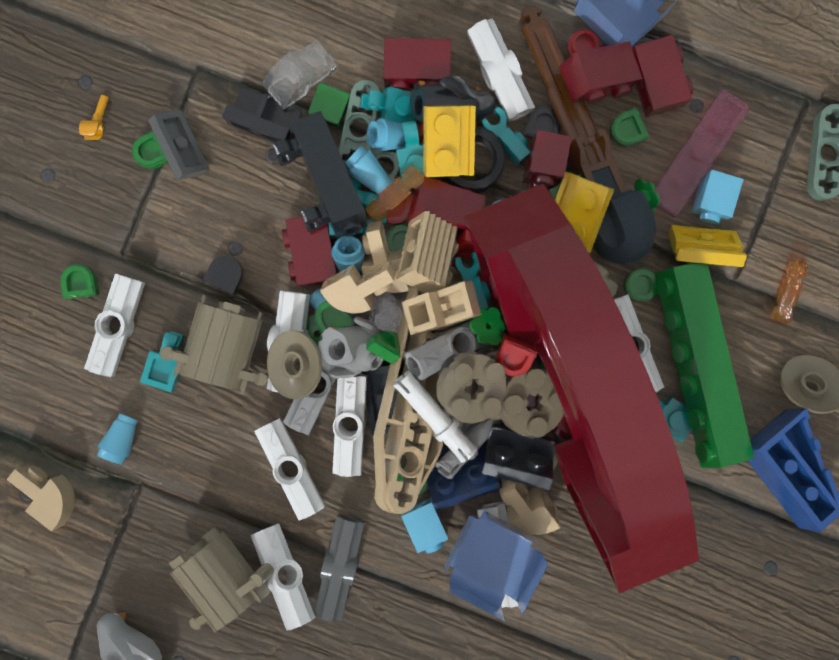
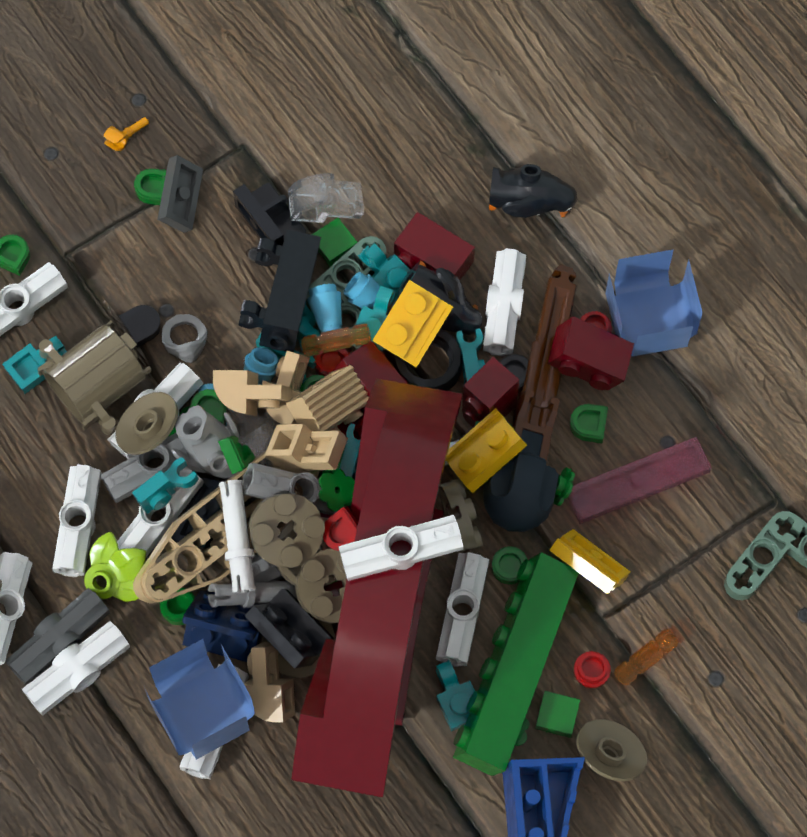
camera: 40 degrees right, 20 degrees down
dark red brick [282,216,338,288] -> none
medium azure brick [401,497,448,554] -> none
dark red brick [633,35,693,118] -> none
medium azure brick [690,169,744,224] -> none
none -> white piece [22,621,130,716]
none -> lime plate [84,532,147,602]
none -> teal plate [132,457,199,514]
none -> light grey piece [162,314,207,363]
none -> white piece [338,515,463,581]
none -> green tile [535,691,580,738]
none -> red plate [574,651,611,688]

